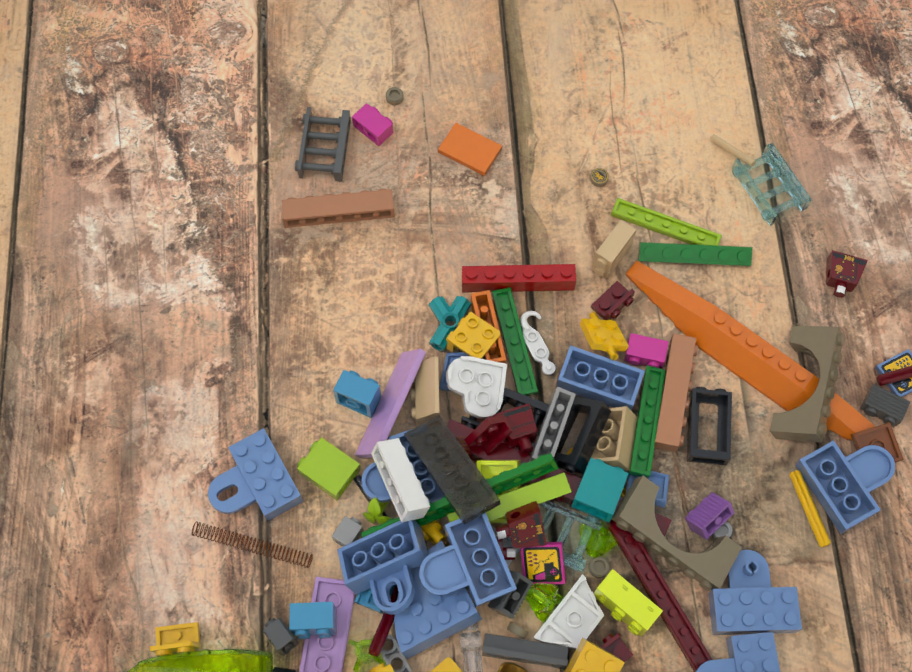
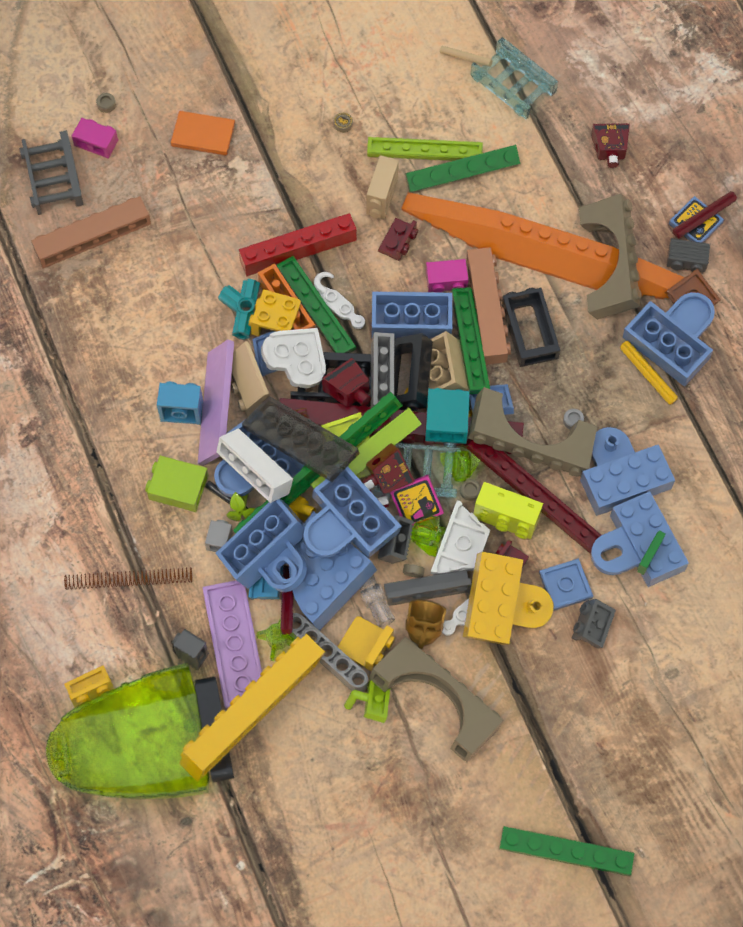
camera: 20 degrees left, 0 degrees up
medium blue brick [208,428,304,521] -> none
dark azure brick [289,602,337,639] -> none
dark red bracket [464,414,513,453] -> none
yellow plate [579,312,629,361] -> none
medium lavender brick [685,492,735,540] -> none

